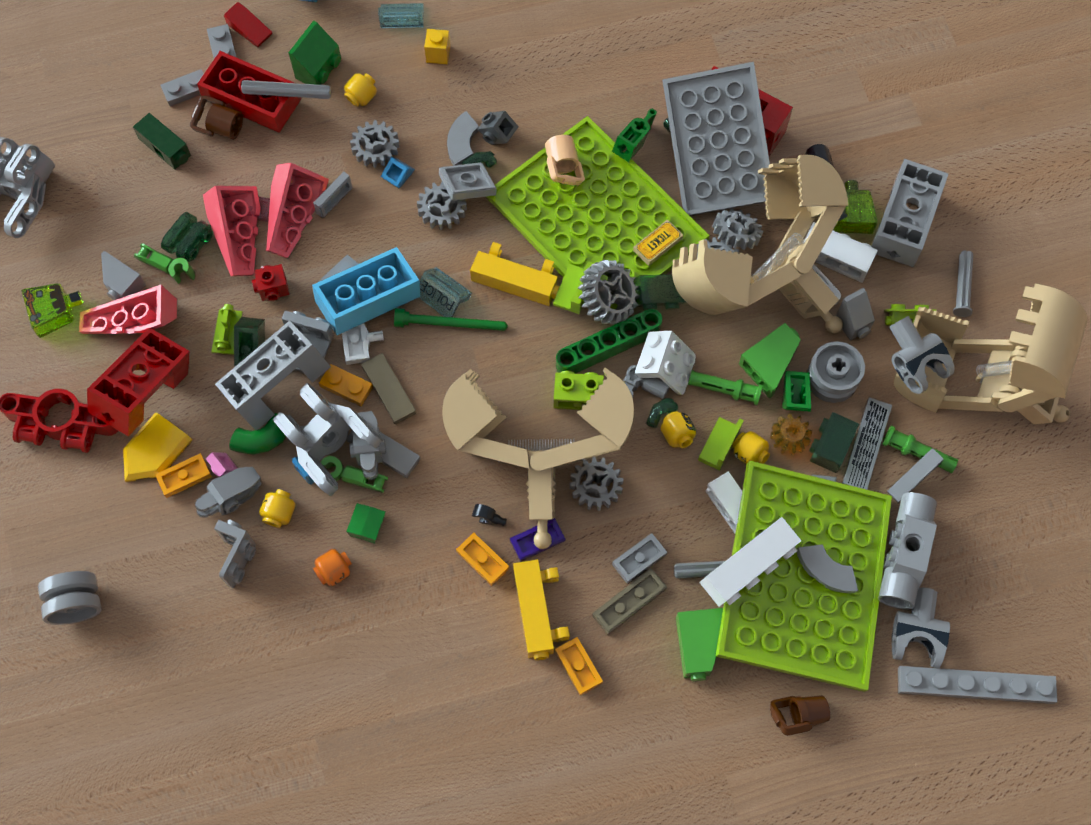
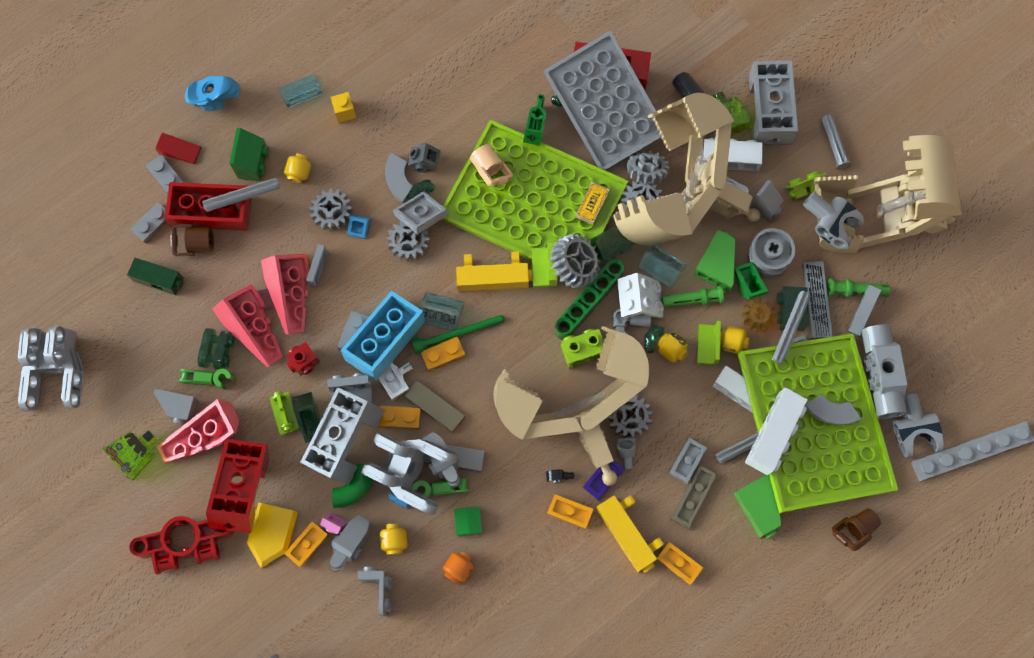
camera: 20 degrees left, 5 degrees up
none -> light orange plate [421,336,465,371]
none -> light grey piece [616,437,636,469]
none -> clear light blue panel [638,245,687,288]
none -> light grey axle [772,291,811,364]

